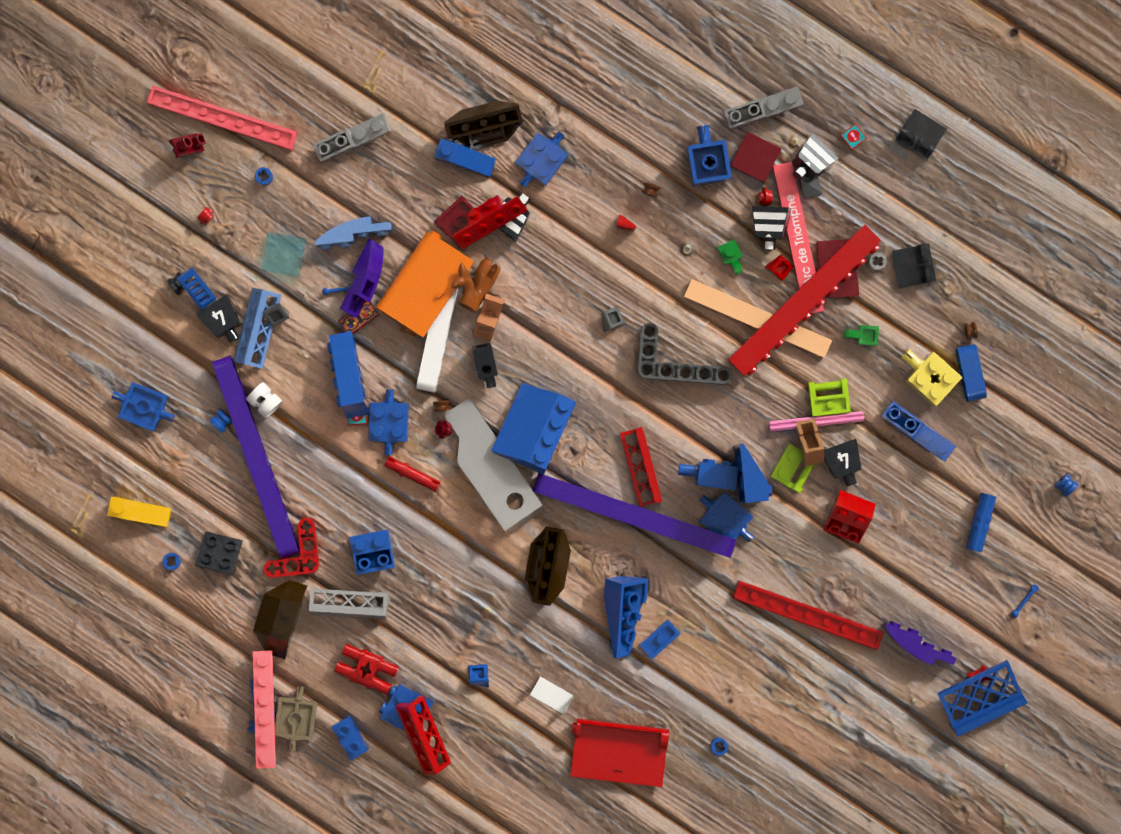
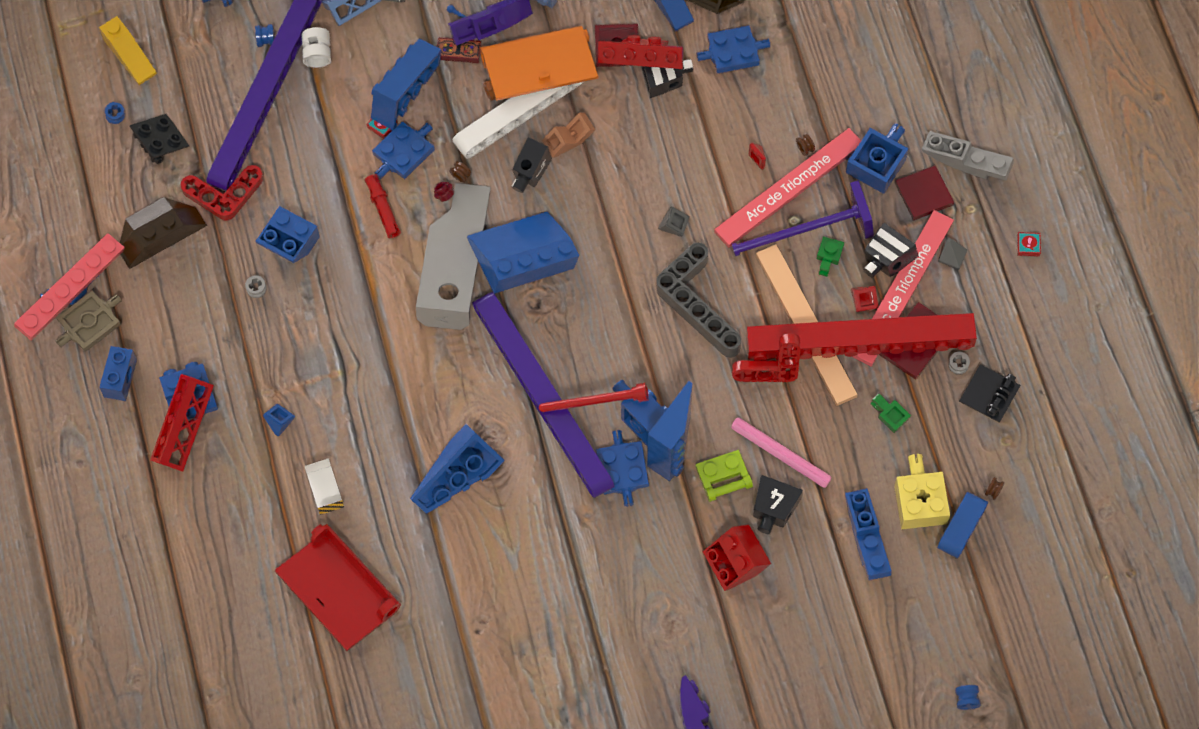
camera: 45 degrees right, 20 degrees down
light grey fence [309,588,388,620] -> none
red pin [334,644,399,695] -> none
dark orange piece [452,258,501,313] -> none
dark brown wedge [524,526,571,606] -> none
red fence [620,427,662,507] -> none
blue plate [639,619,681,659] -> none
blue bush [710,737,728,755] -> none
red tile [732,580,884,650] -> none
red plate [757,188,773,207] -> none
torso [792,133,839,181] -> none
medium nougat brick [796,418,824,466] -> none
lime plate [808,378,851,417] -> none
black hinge [895,109,947,161] -> none
blue axle [966,493,997,552] -> none
none -> red piece [539,383,649,412]
none -> coral tile [714,128,861,248]
none -> dark purple tile [732,180,874,256]
none -> red beam [732,333,800,382]

